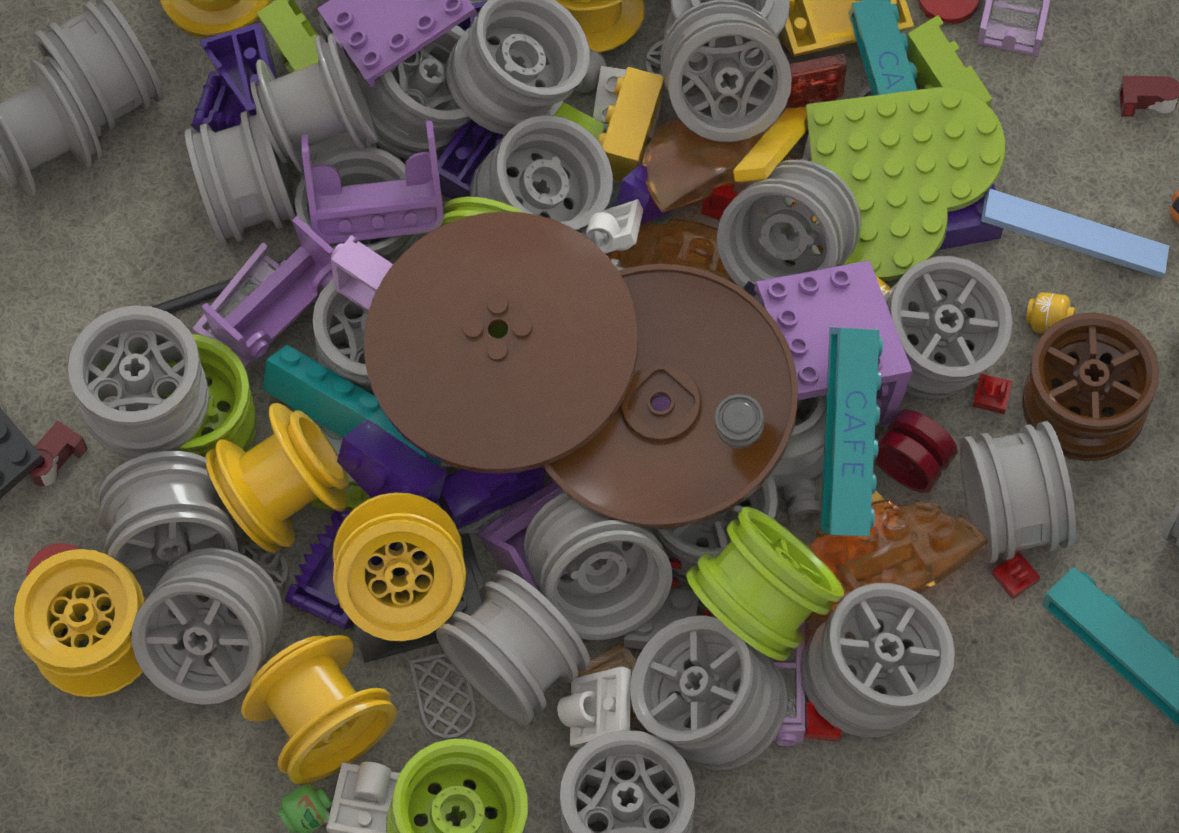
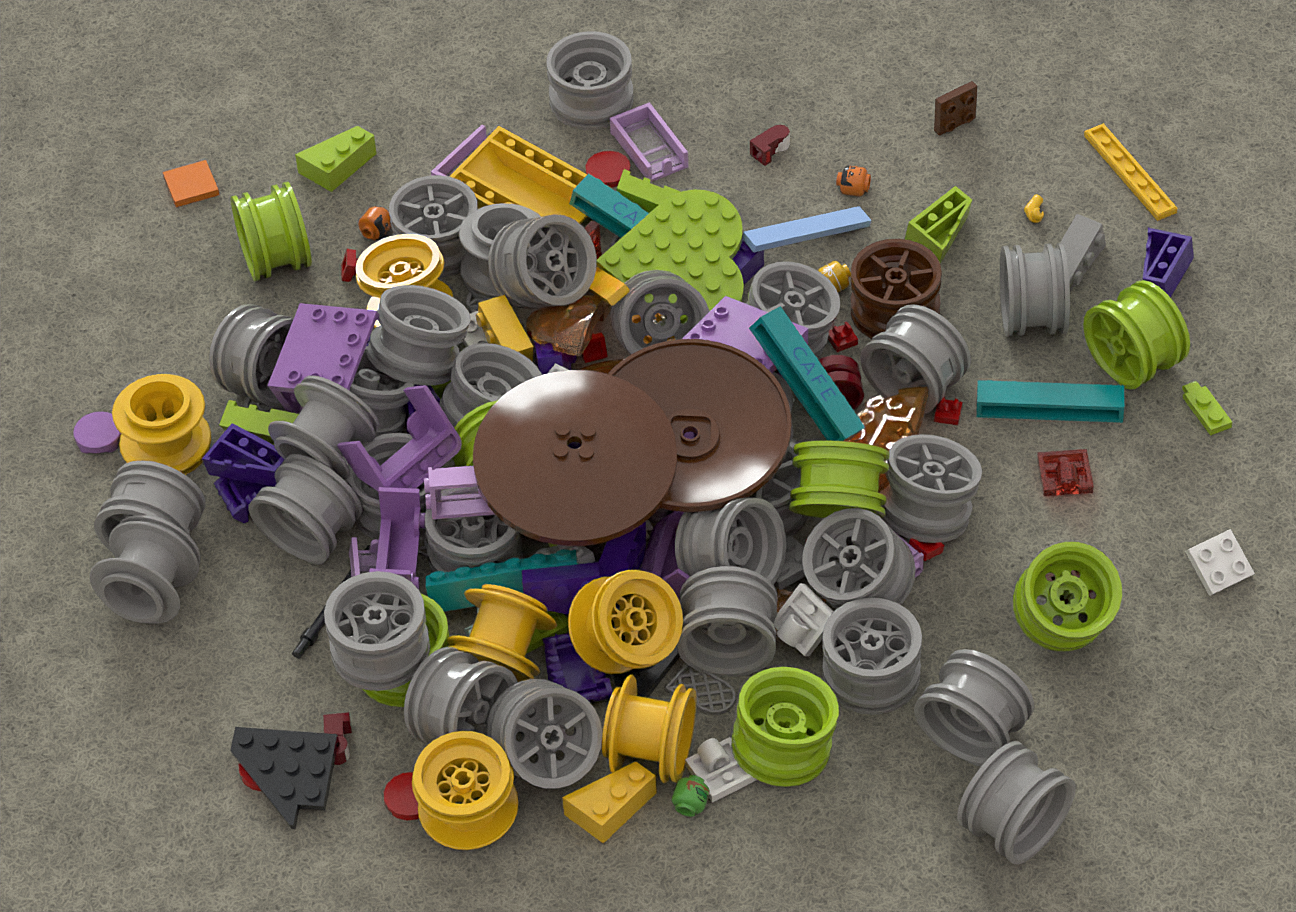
camera: 40 degrees left, 15 degrees down
dark grey wheel [715,394,764,449] -> none
none -> yellow wedge [562,761,657,843]
none -> clear red plate [1037,449,1094,496]

